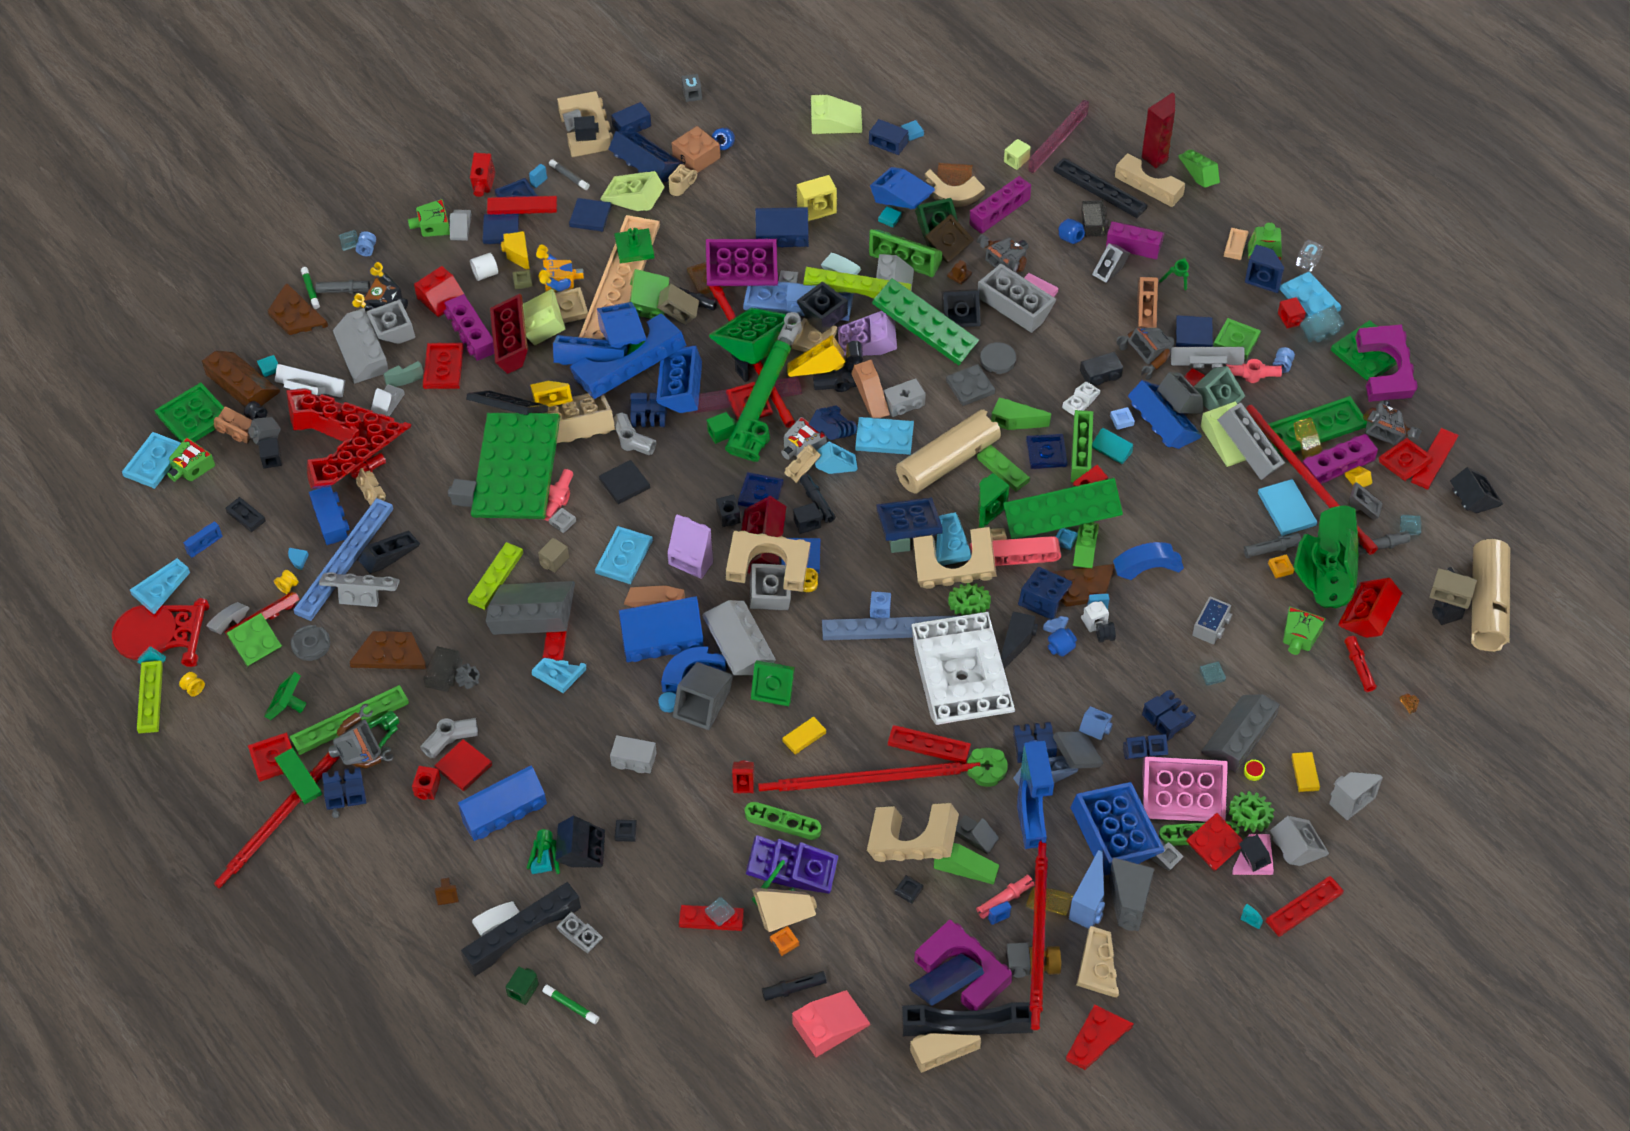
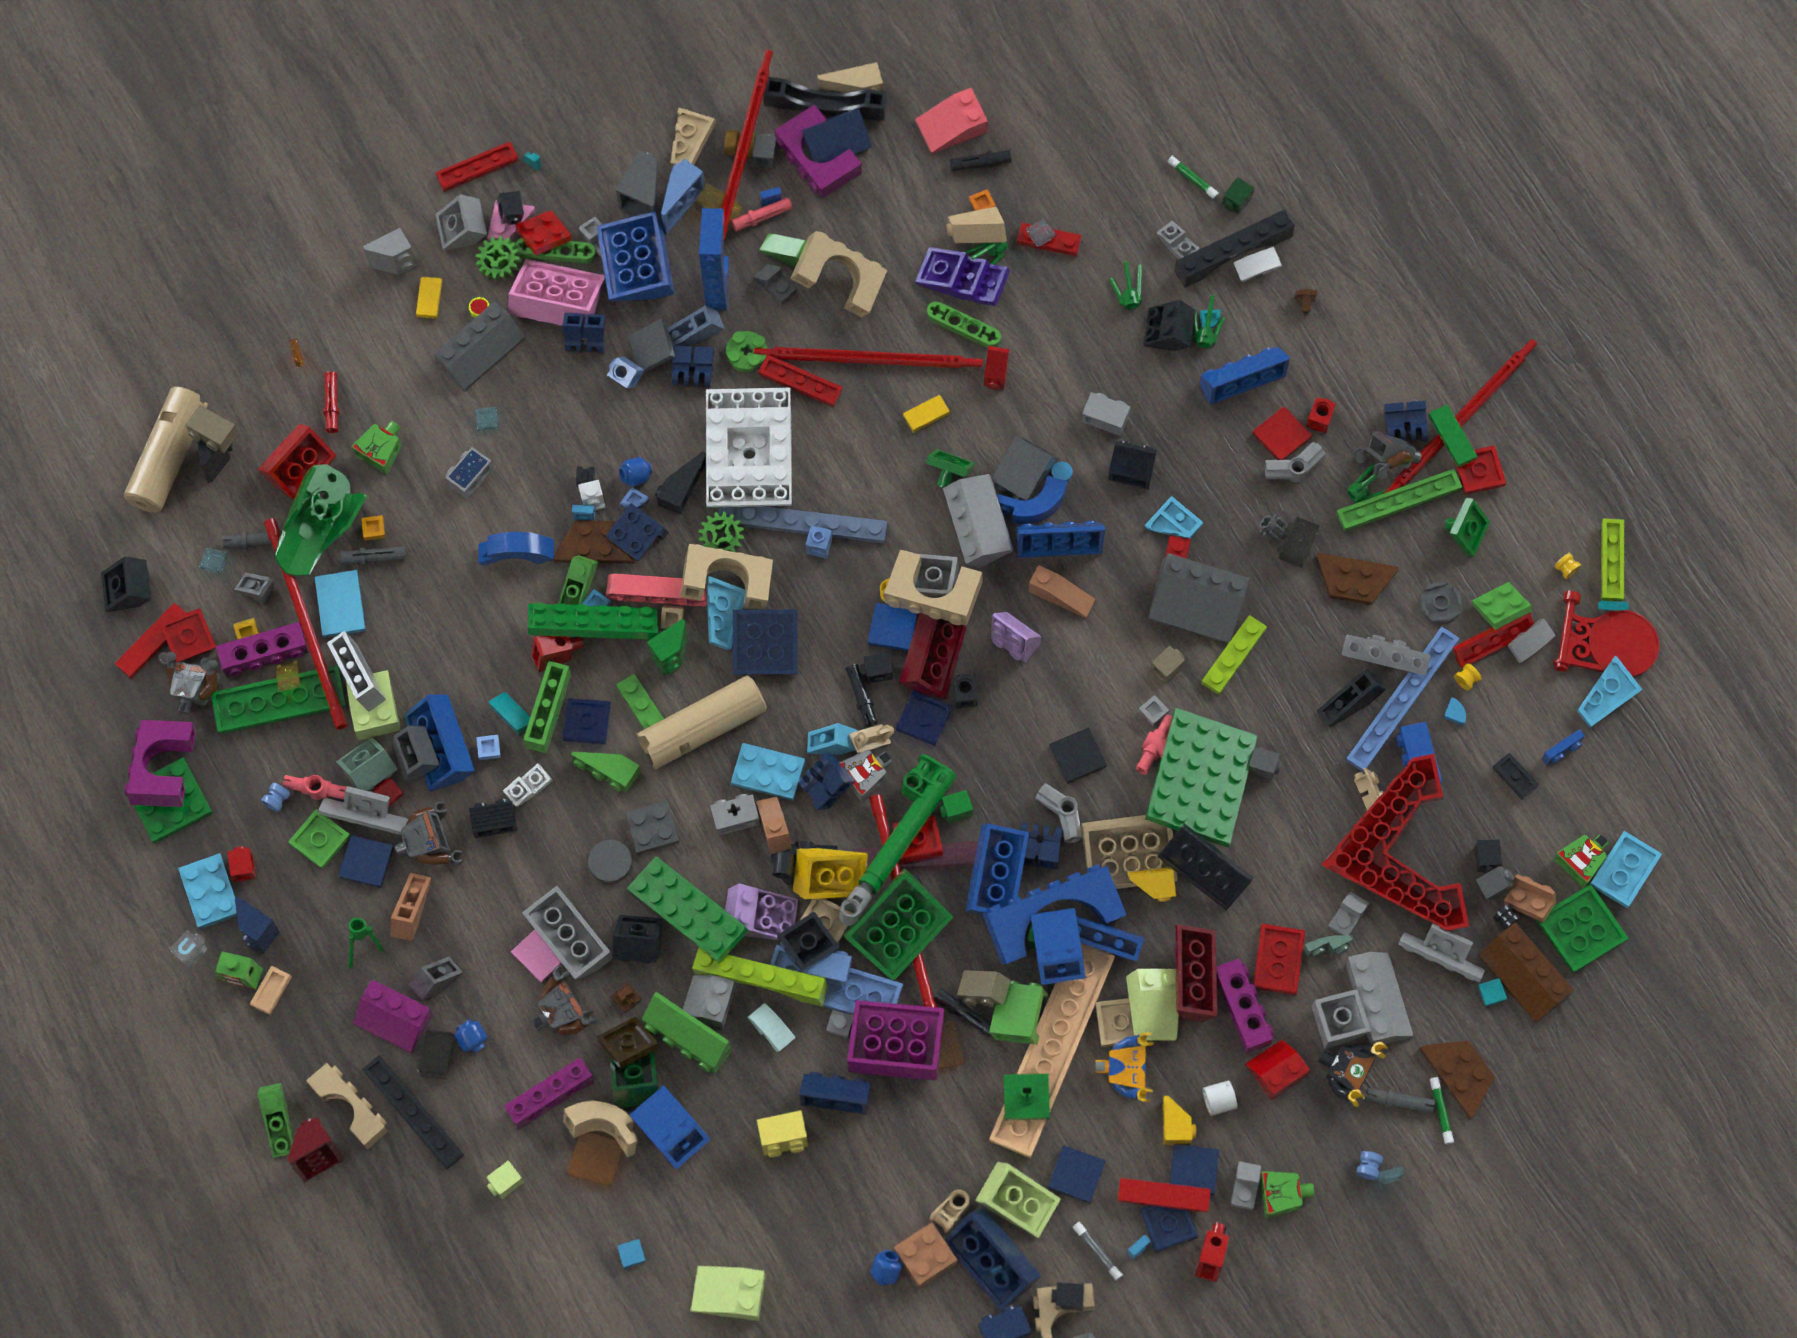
camera: 170 degrees left, 15 degrees up
olive tile [513,270,533,289] -> none
medium azure tile [595,526,653,584] -> none
black tile [615,820,637,842] -> none
dark blue brick [869,119,908,155] -> none
teal tile [878,207,902,227] -> none
black tile [895,875,924,904] -> none
clear pink tile [1028,100,1089,174] -> none
red wing [1066,1005,1134,1070] -> none
dark blue legs [1142,690,1196,741] -> none
clear light blue brick [1300,305,1345,342] -> none
none -> black slope [1108,441,1157,490]
none -> green plant [1109,261,1142,309]

